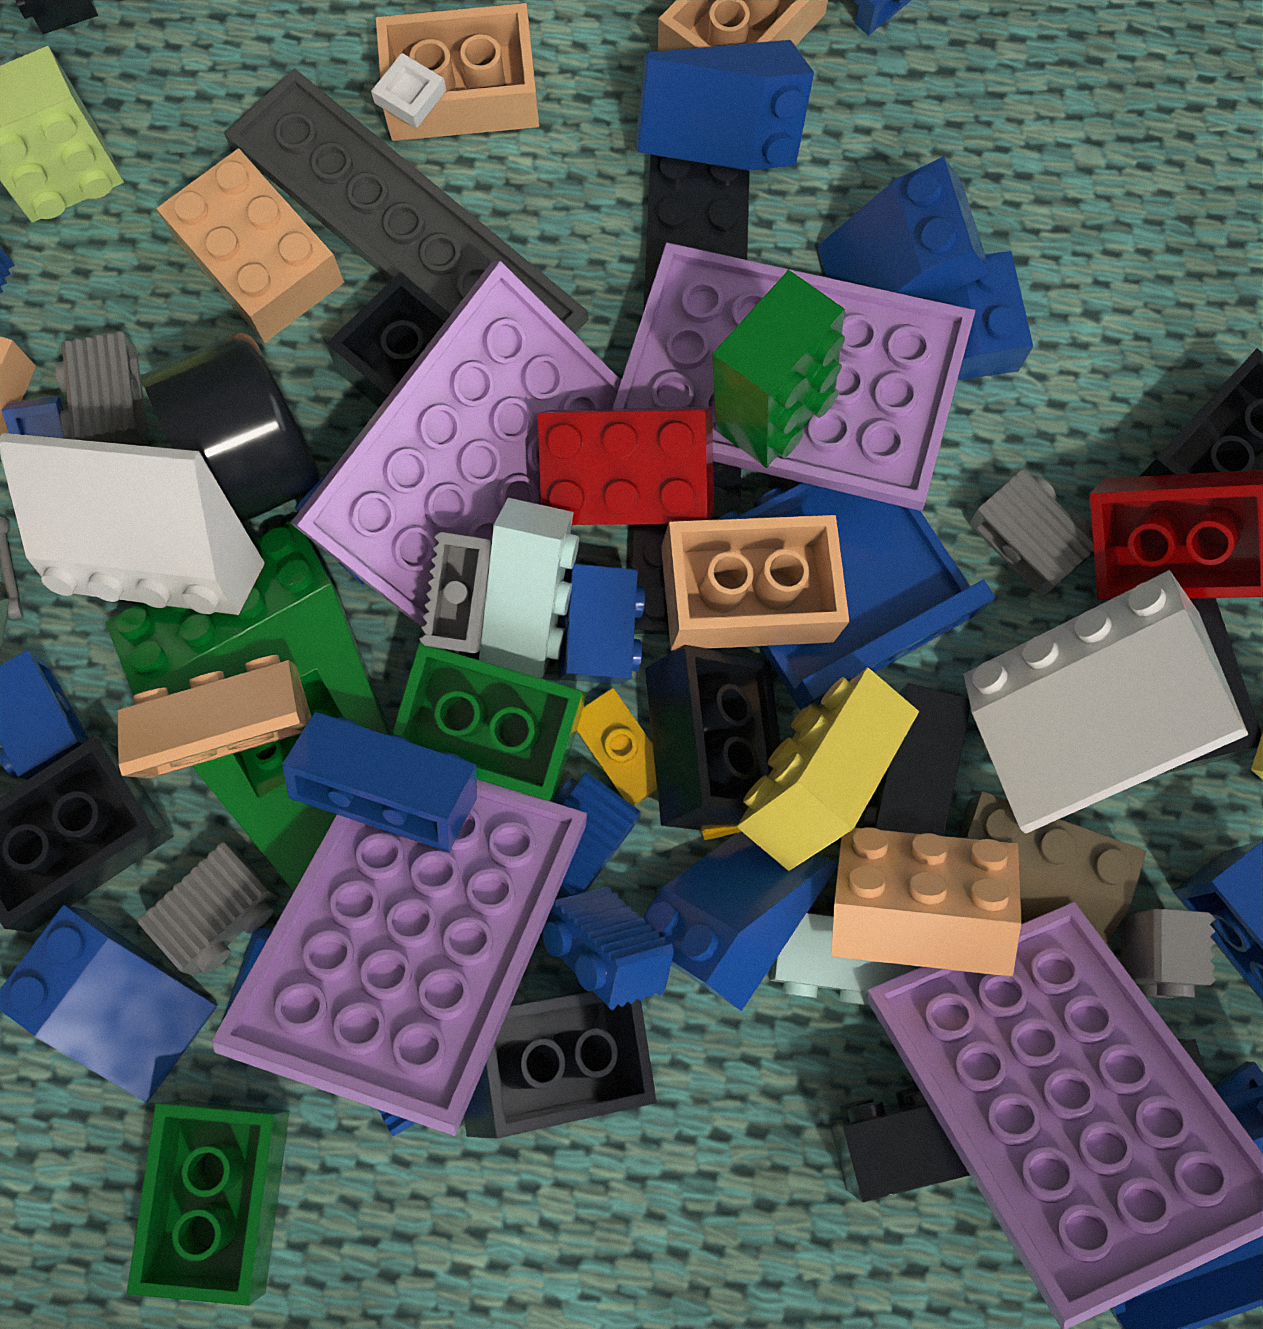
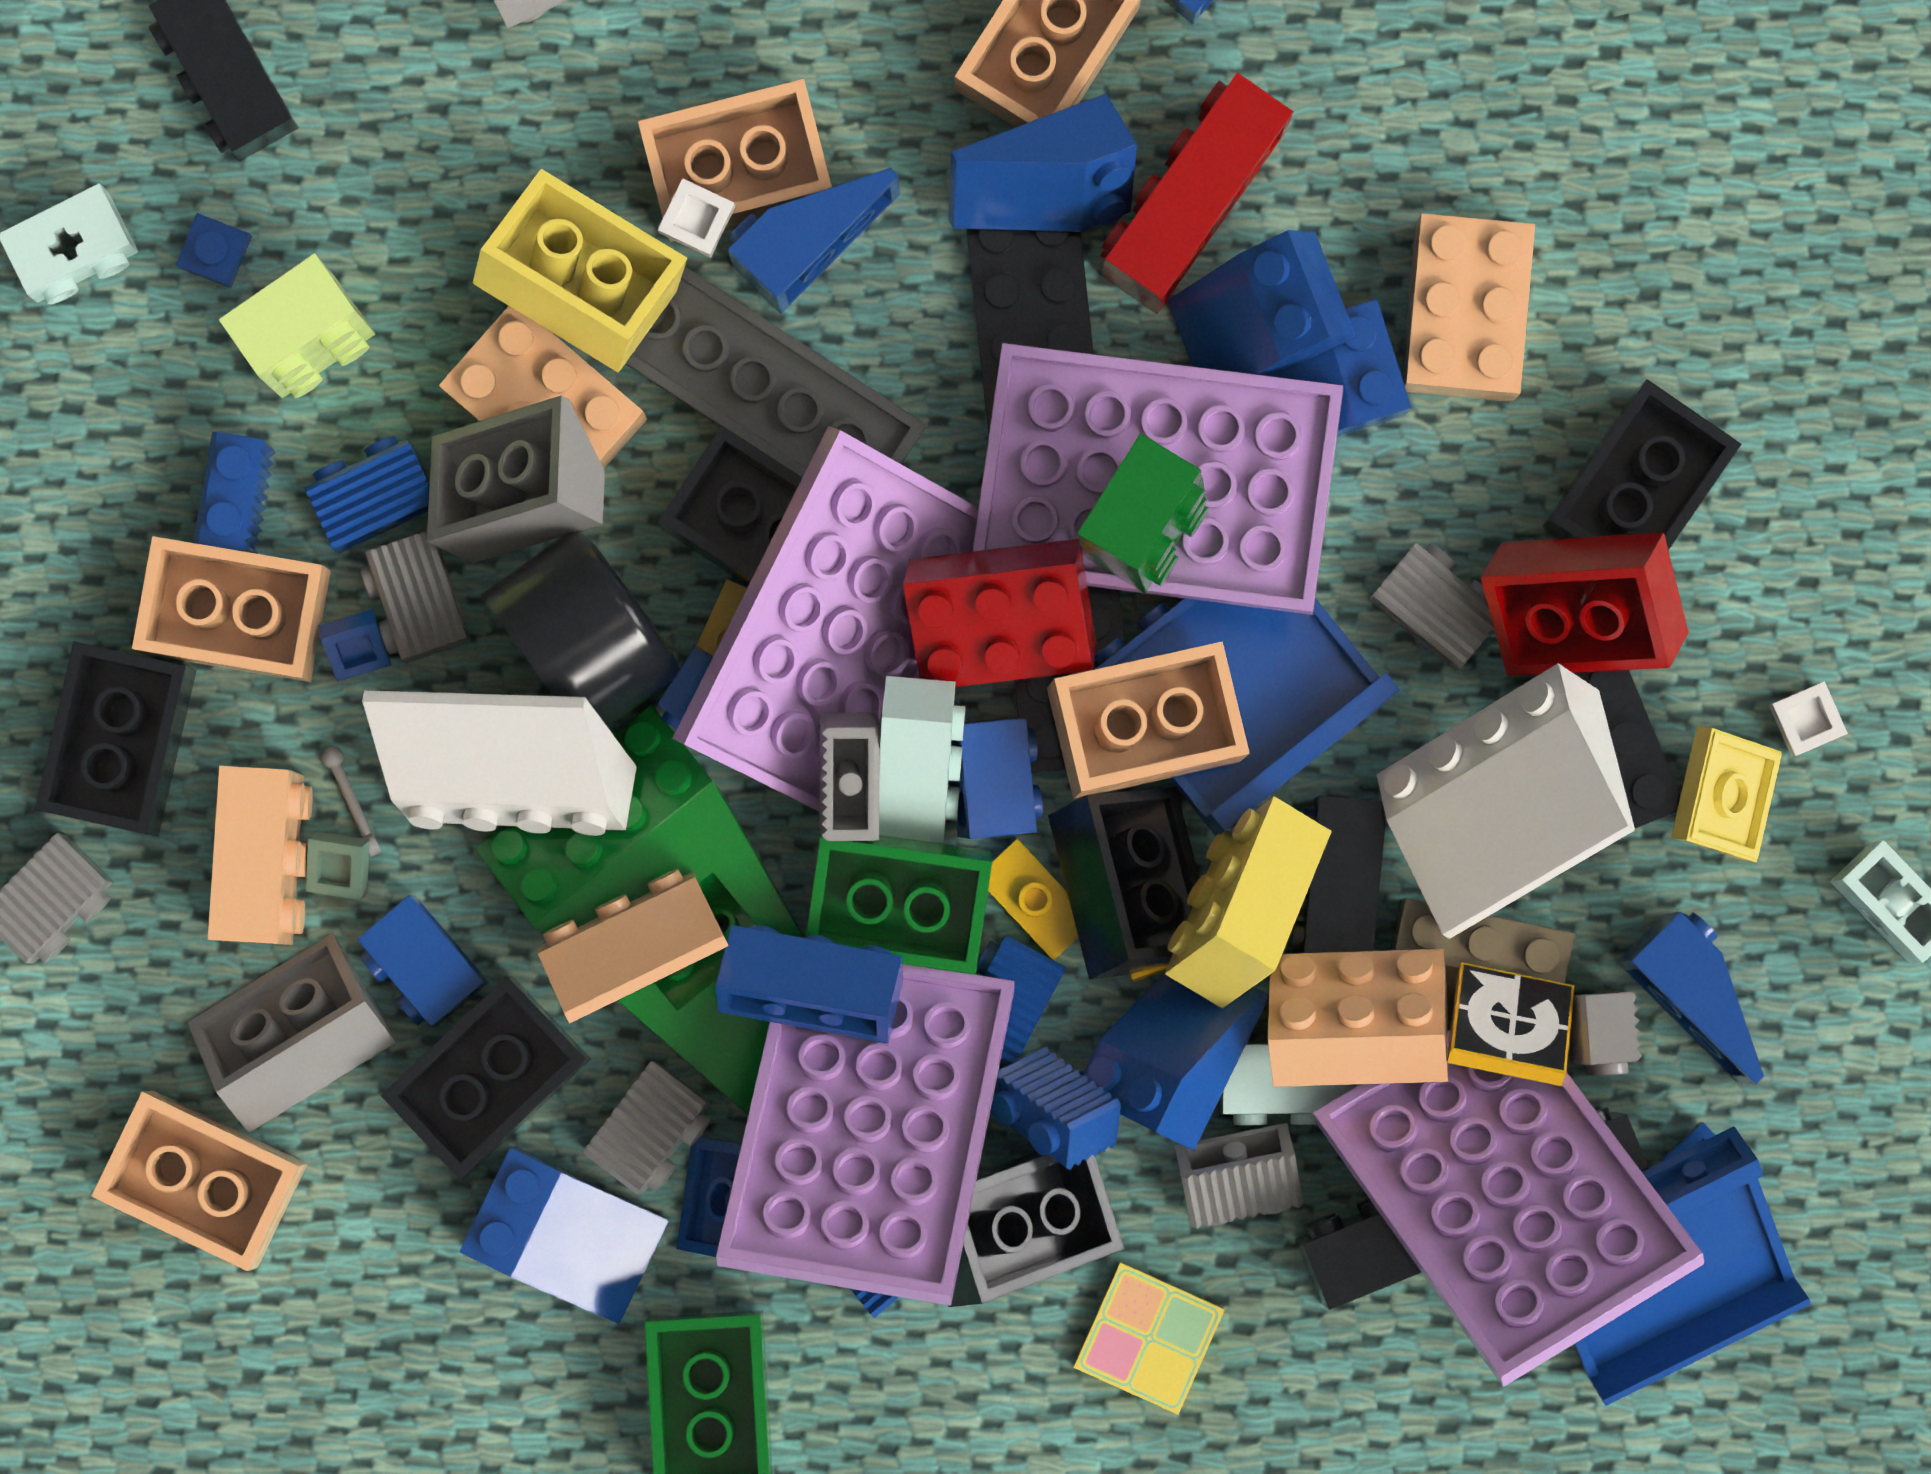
camera: 10 degrees left, 10 degrees up
none -> blue brick [304,436,430,553]
none -> light grey slope [427,395,605,563]
none -> light yellow brick [472,169,687,373]
none -> blue slope [728,168,900,314]
none -> tile [1073,1262,1225,1415]
none -> red brick [1100,72,1294,314]
none -> light grey brick [1174,1123,1303,1229]
none -> light nougat brick [1402,213,1535,402]
none -> tile [1447,962,1575,1086]

